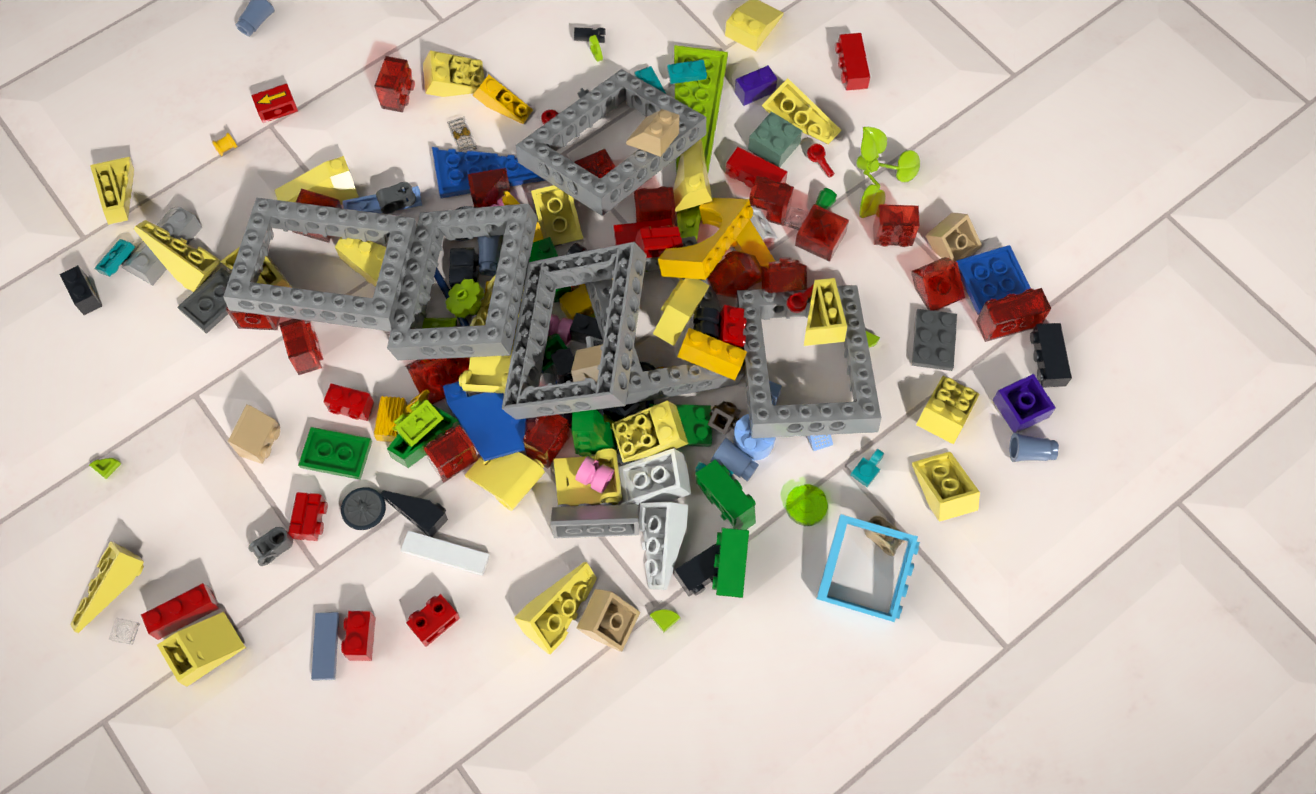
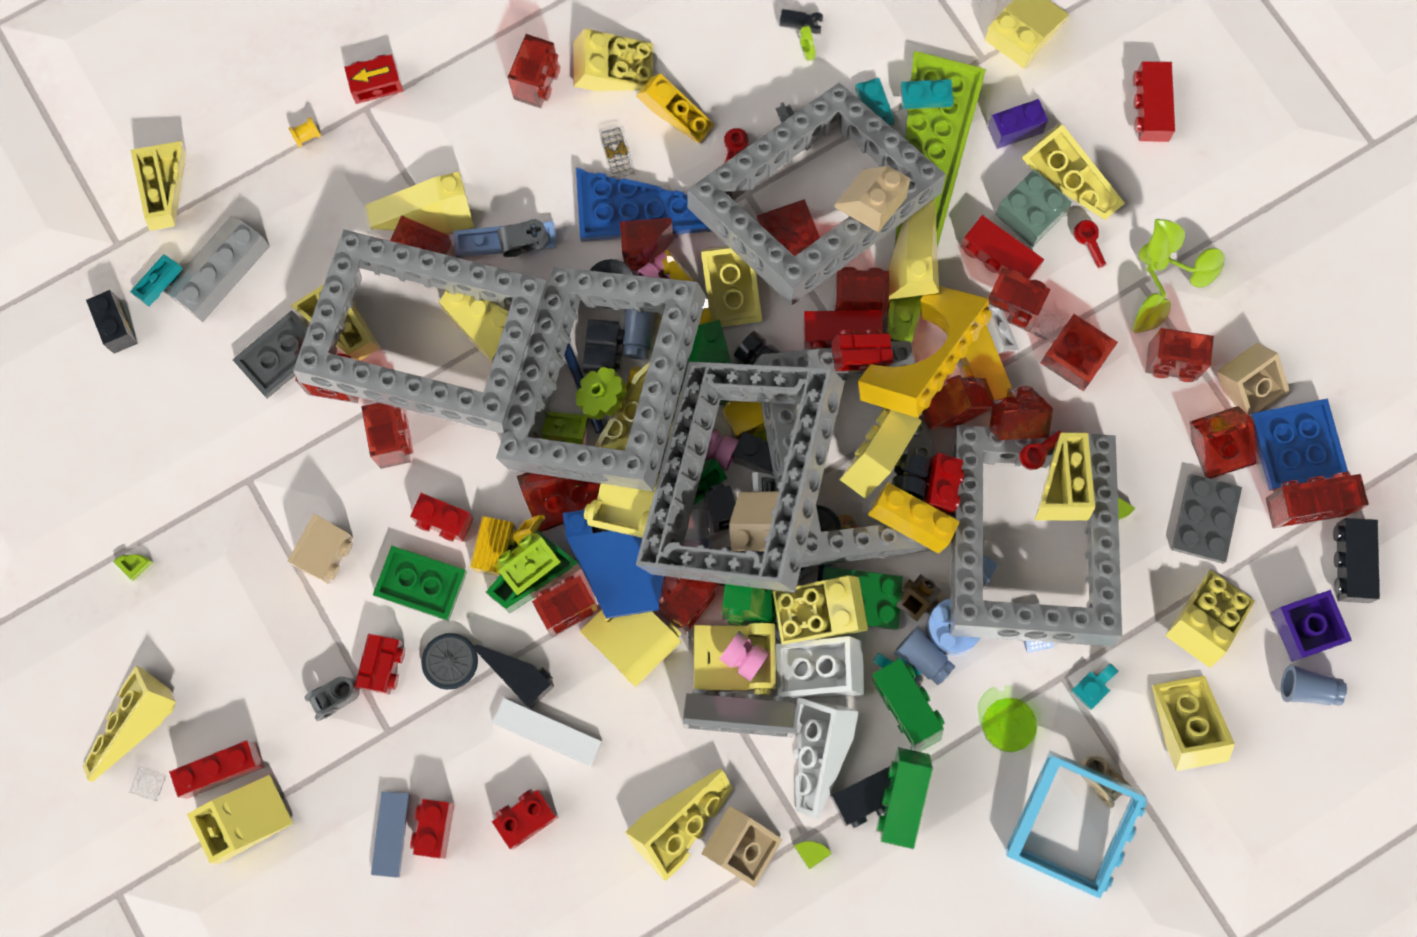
camera: 10 degrees right, 10 degrees up
light yellow wedge [134,220,221,292] -> none
green cone [812,188,837,218] -> none

